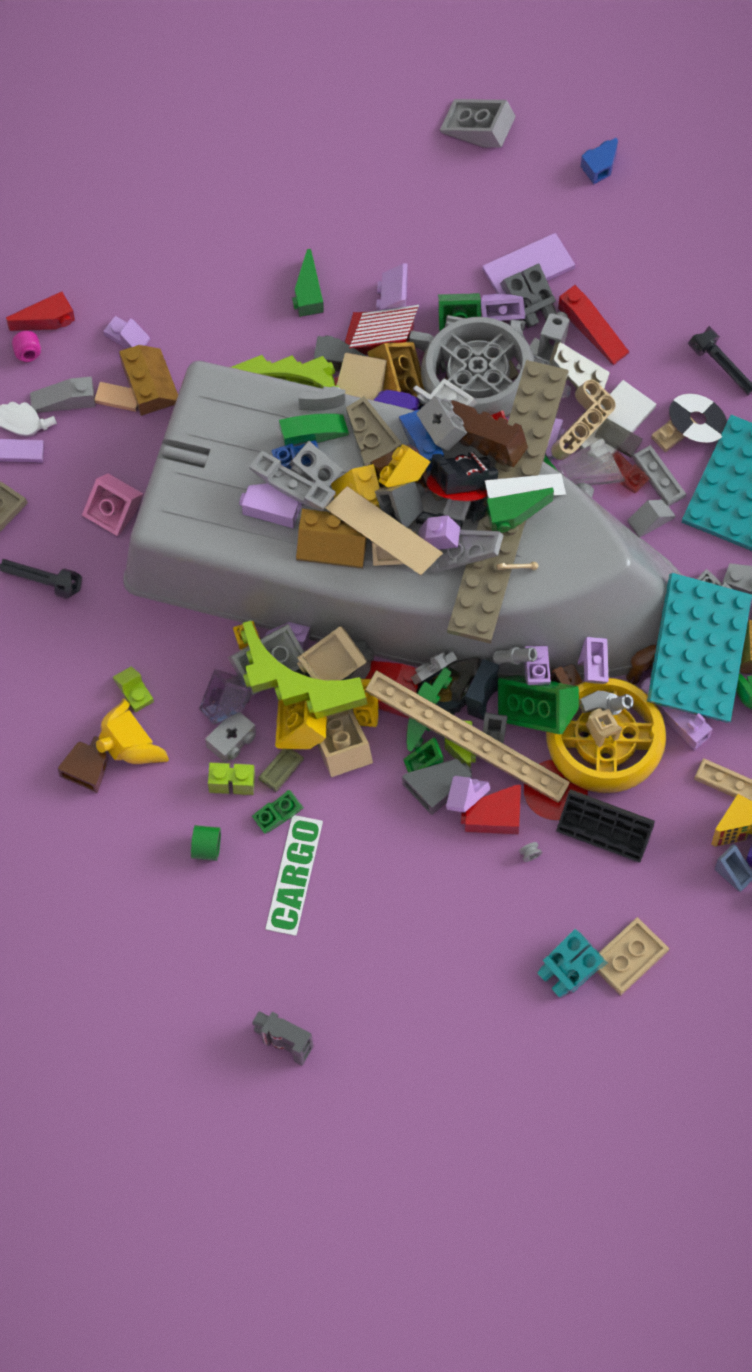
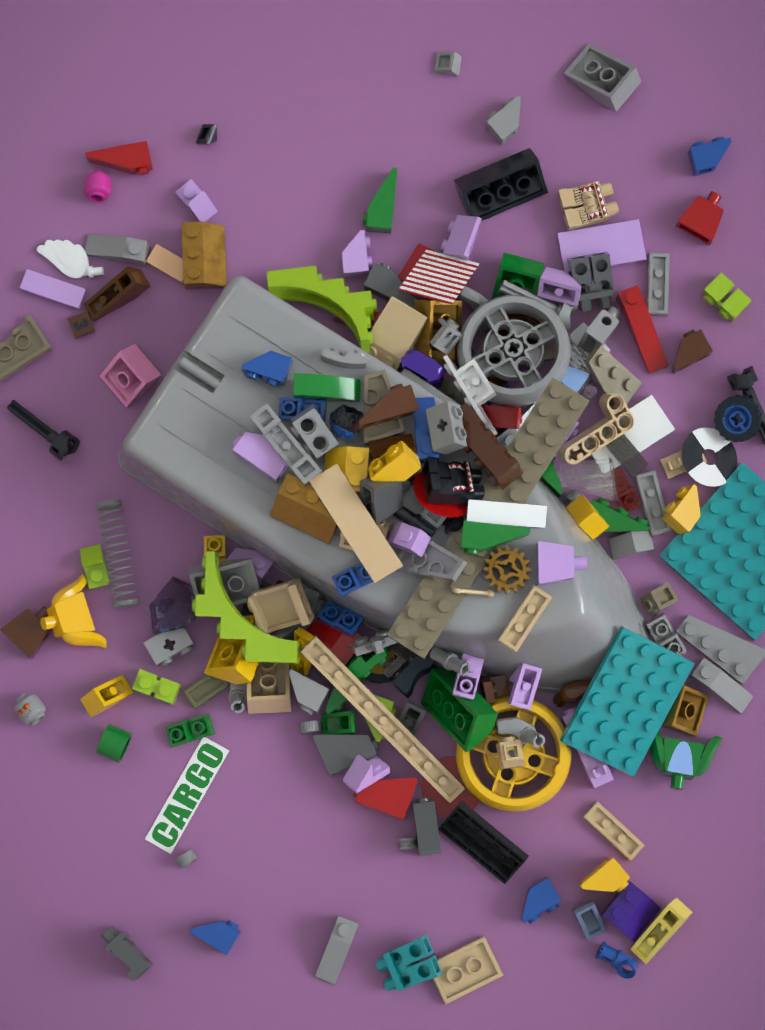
camera: 15 degrees right, 15 degrees up
none -> light grey head [14,693,46,726]
none -> reddish brown tile [68,311,95,339]
none -> yellow slope [80,675,134,717]
none -> reddish brown slope [84,266,150,321]
none -> light grey piece [96,499,139,609]
none -> light grey axle [176,849,198,869]
none -> blue slope [190,919,241,955]
none -> black slope [196,124,217,144]
none -> light grey arm [228,682,247,713]
none -> blue slope [242,351,293,387]
none -> light grey slope [289,669,330,715]
none -> light grey axle [300,721,320,734]
none -> light grey slope [315,915,359,984]
none -> blue slope [317,600,364,636]
none -> black piece [329,405,363,439]
none -> blue slope [332,563,374,597]
none -> lavender slope [342,230,372,278]
none -> reddish brown slope [352,384,419,431]
none -> dark grey slope [413,798,441,856]
none -> light grey bracket [430,317,462,355]
none -> light grey slope [434,51,462,76]
none -> black slope [454,148,548,221]
none -> pearl gold gear [483,545,531,594]
none -> light grey slope [486,96,521,146]
none -> tan tile [497,585,552,653]
none -> blue slope [521,878,561,924]
none -> lavender torso [536,541,587,586]
none -> tan hips [558,181,619,231]
none -> yellow slope [566,494,609,540]
none -> green slope [591,498,651,532]
none -> dark tan bracket [640,582,679,616]
none -> light grey tile [647,253,670,316]
none -> yellow slope [661,484,701,535]
none -> reddish brown slope [672,329,713,374]
none -> red torso [676,191,724,245]
none -> lime piece [702,272,752,323]
none -> black wheel [714,395,763,442]

